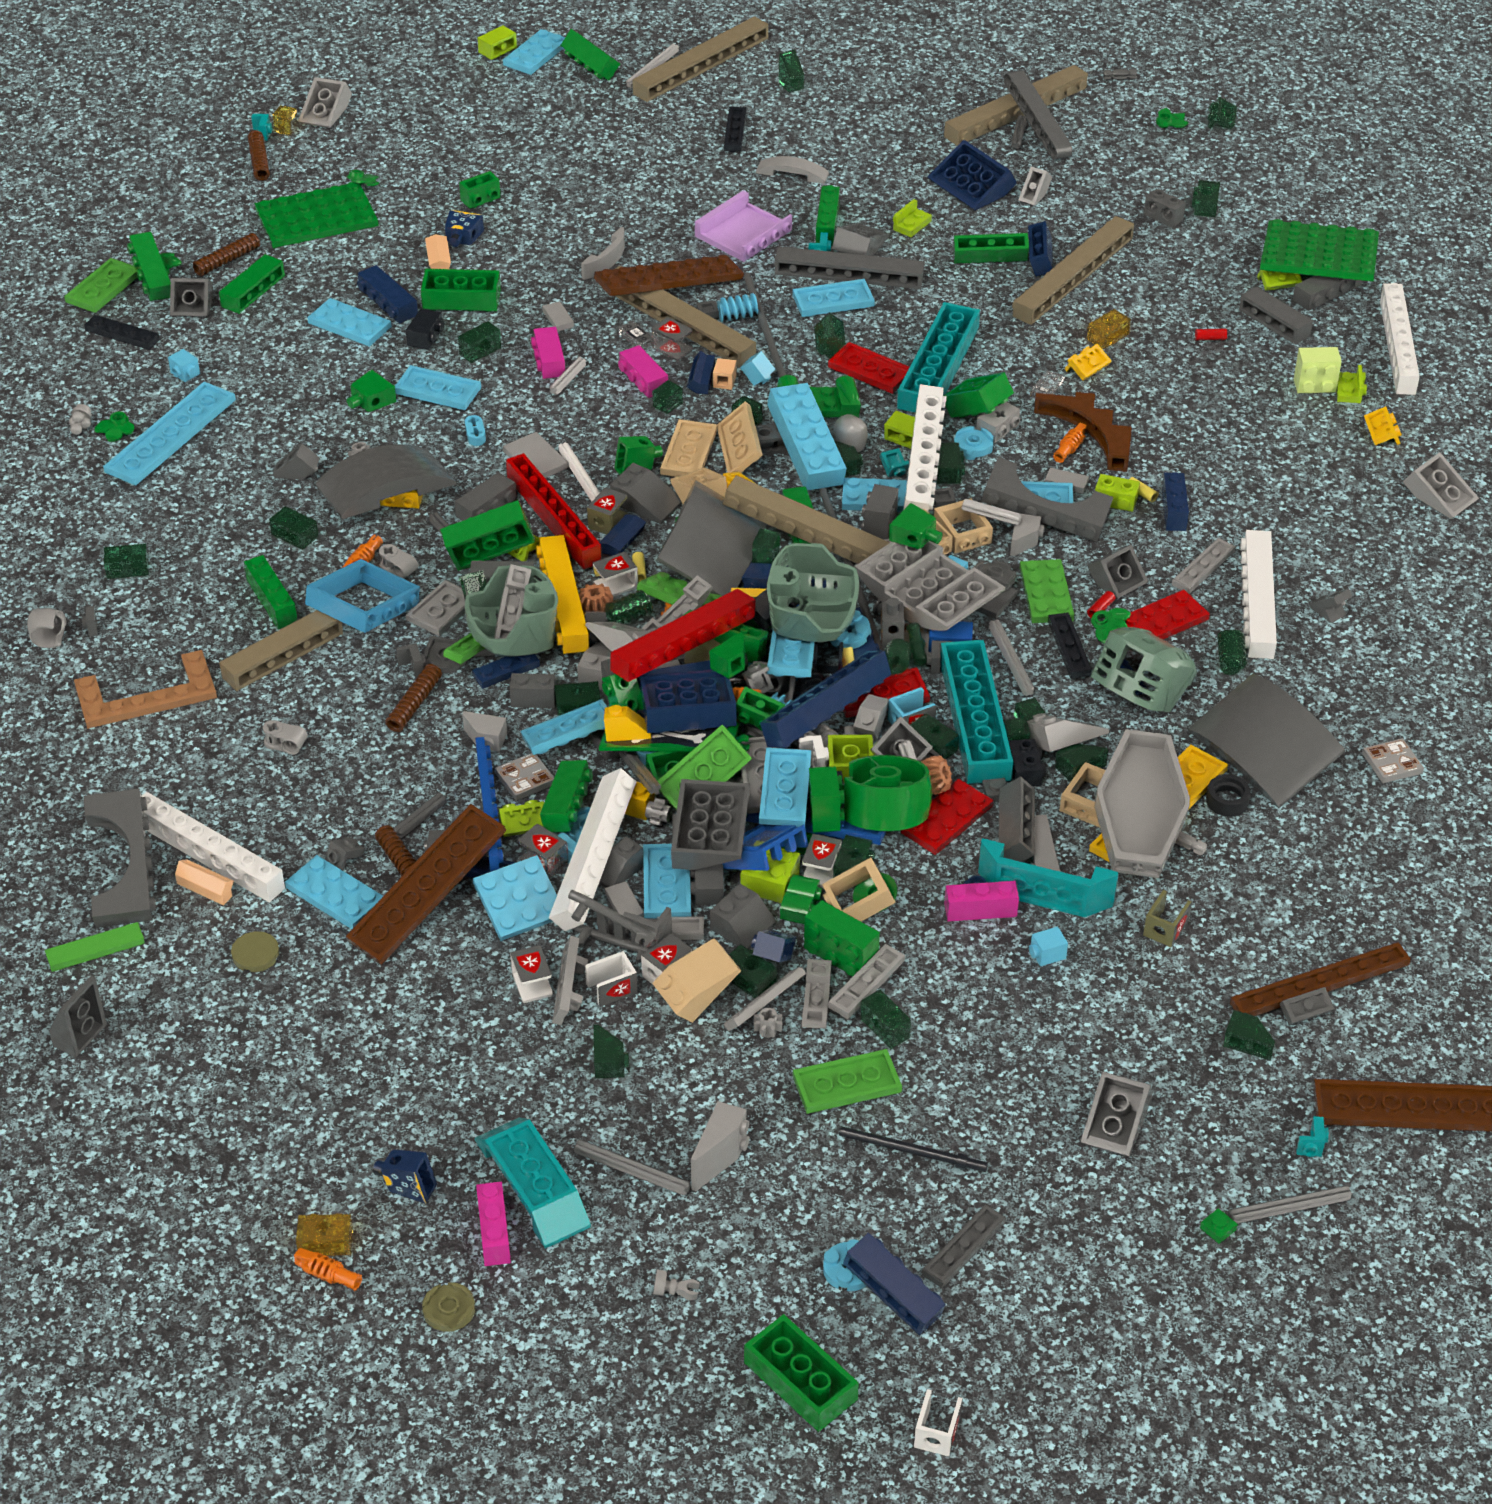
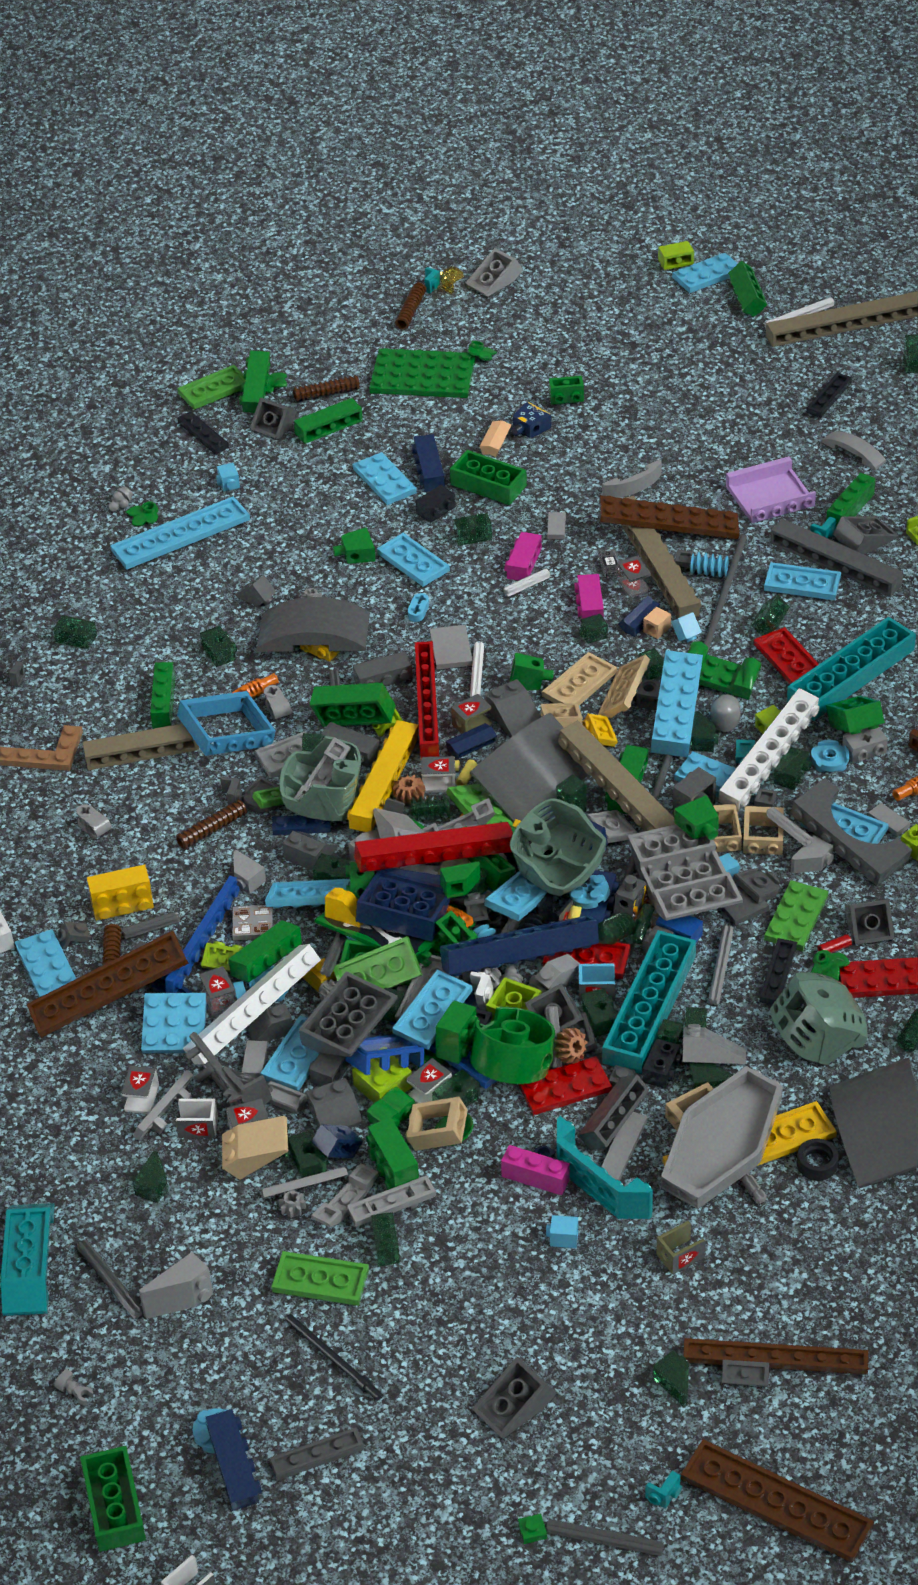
camera: 30 degrees right, 0 degrees up
none -> yellow brick [87,864,154,921]

